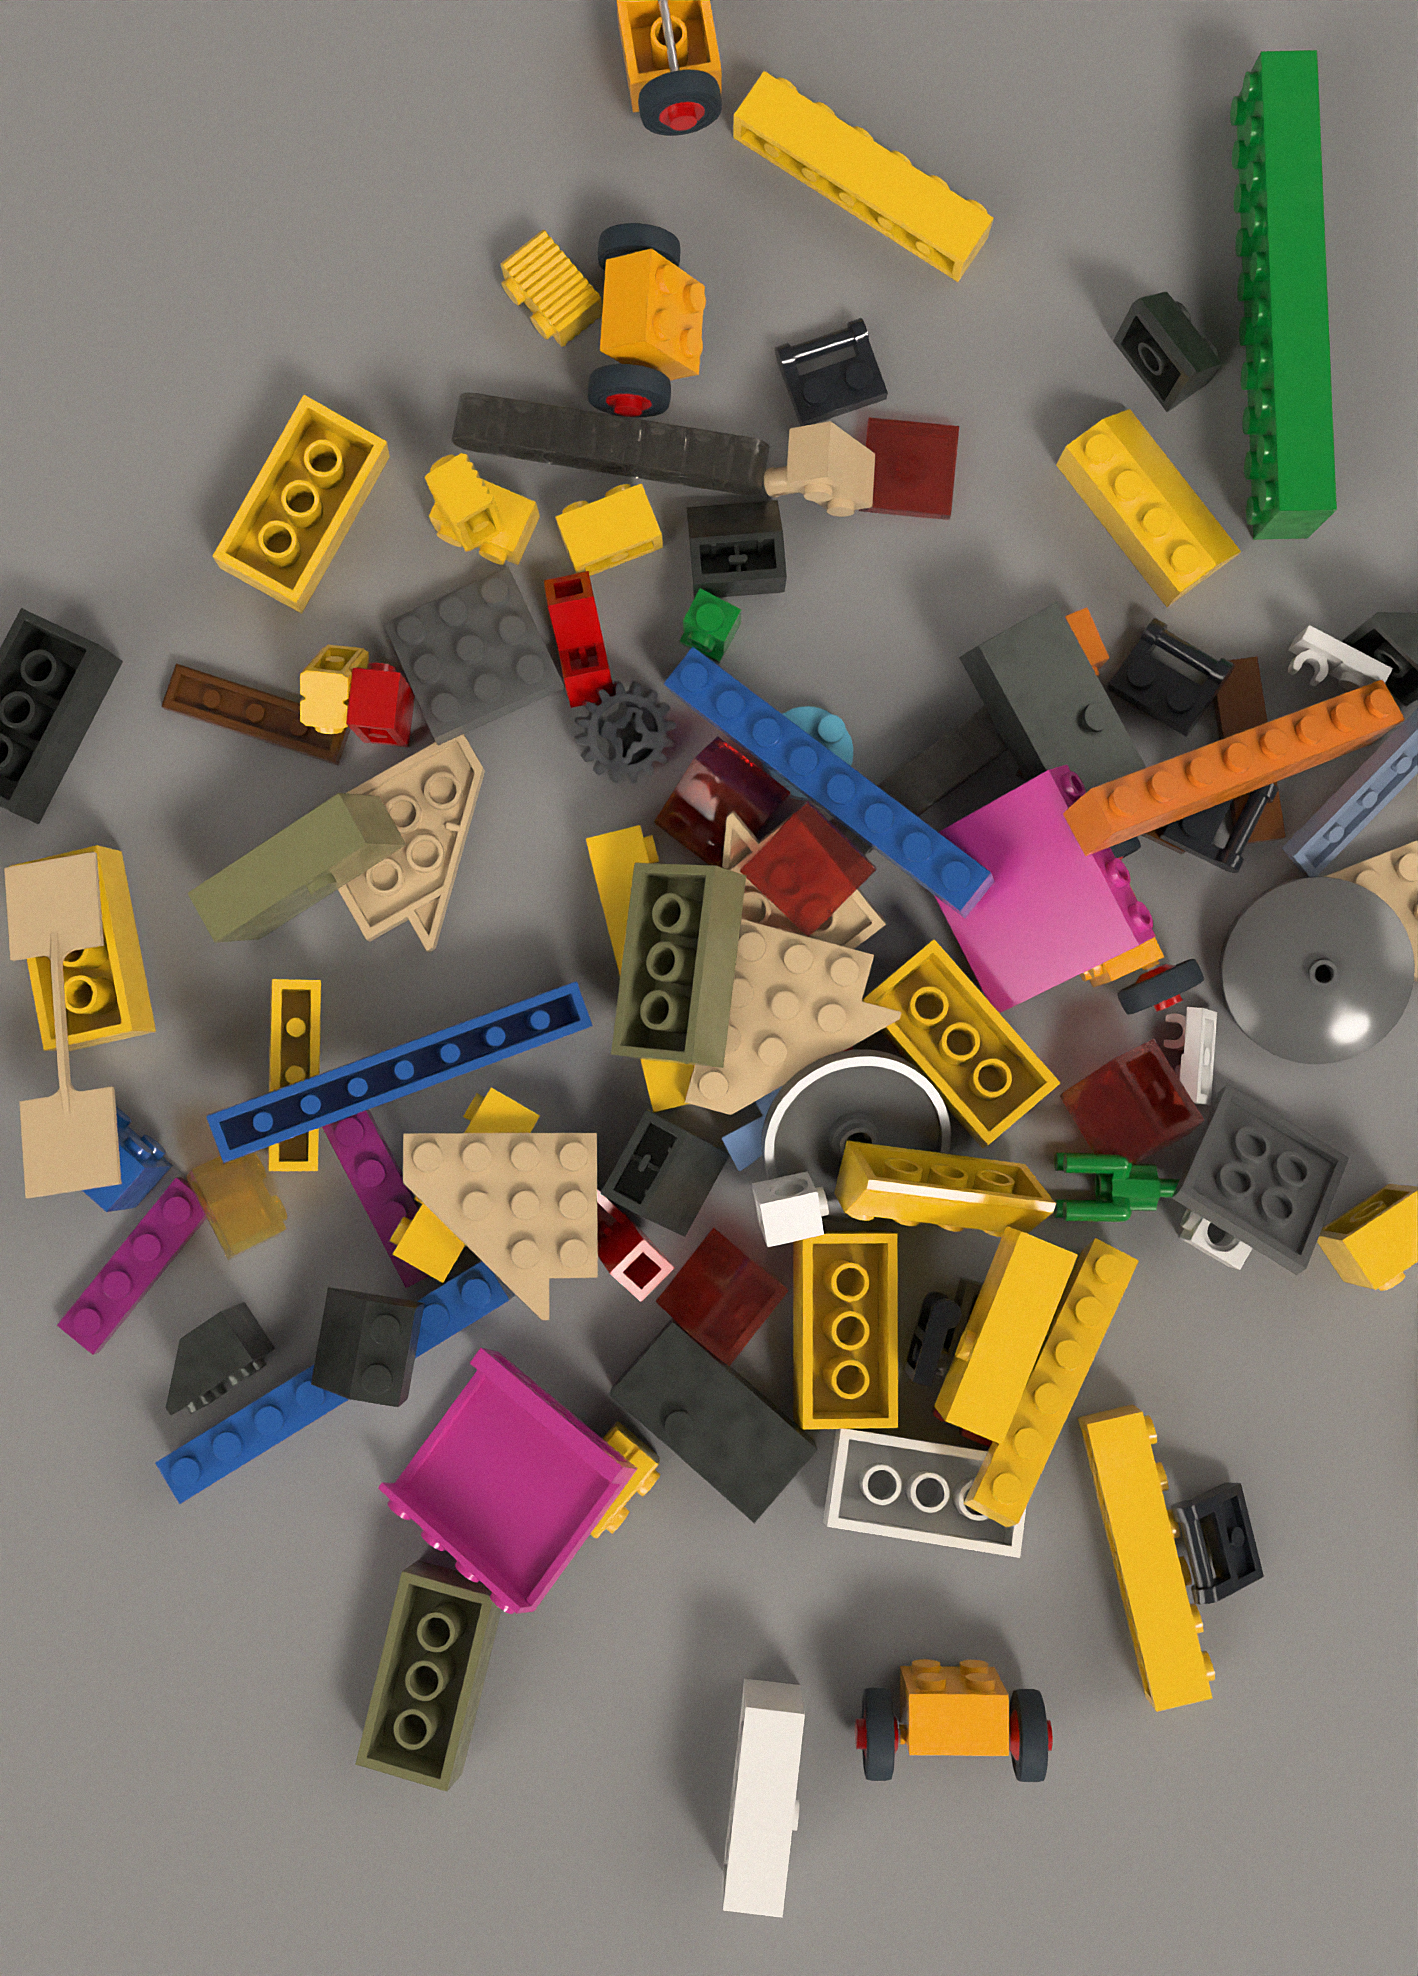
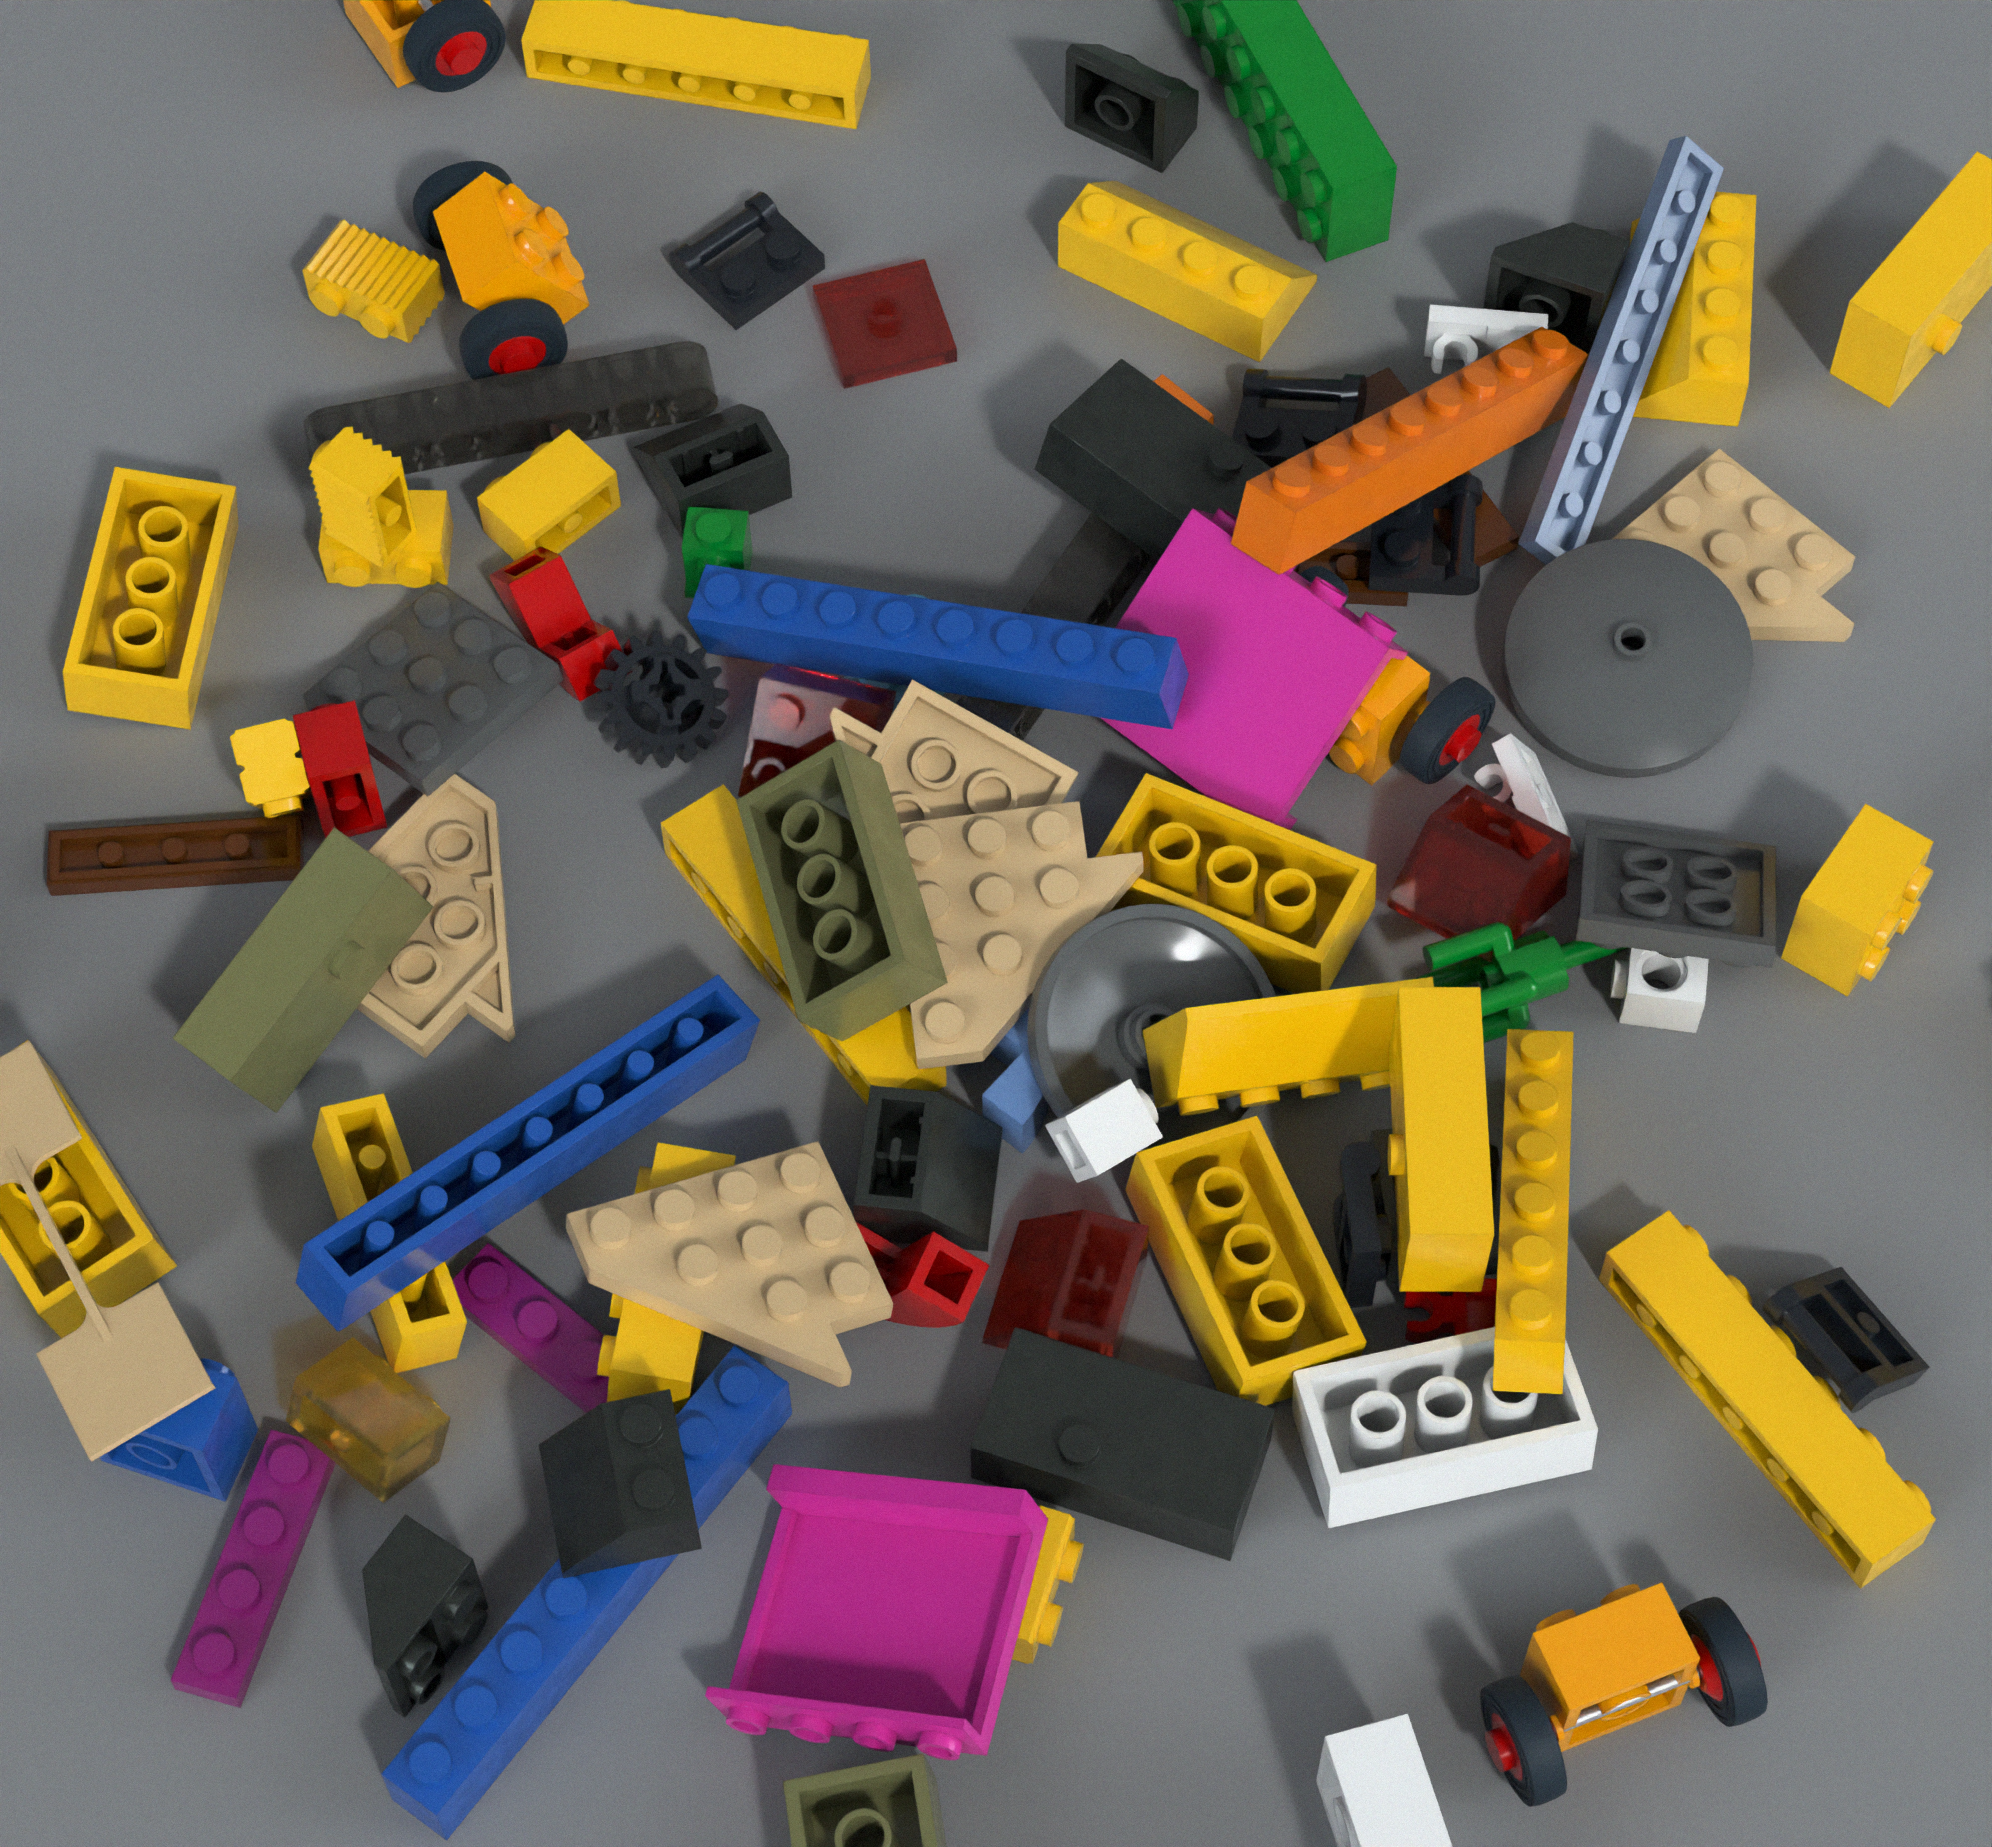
camera: 25 degrees left, 25 degrees down
clear red plate [740,800,876,937] -> none
tan brick [764,421,875,517] -> none

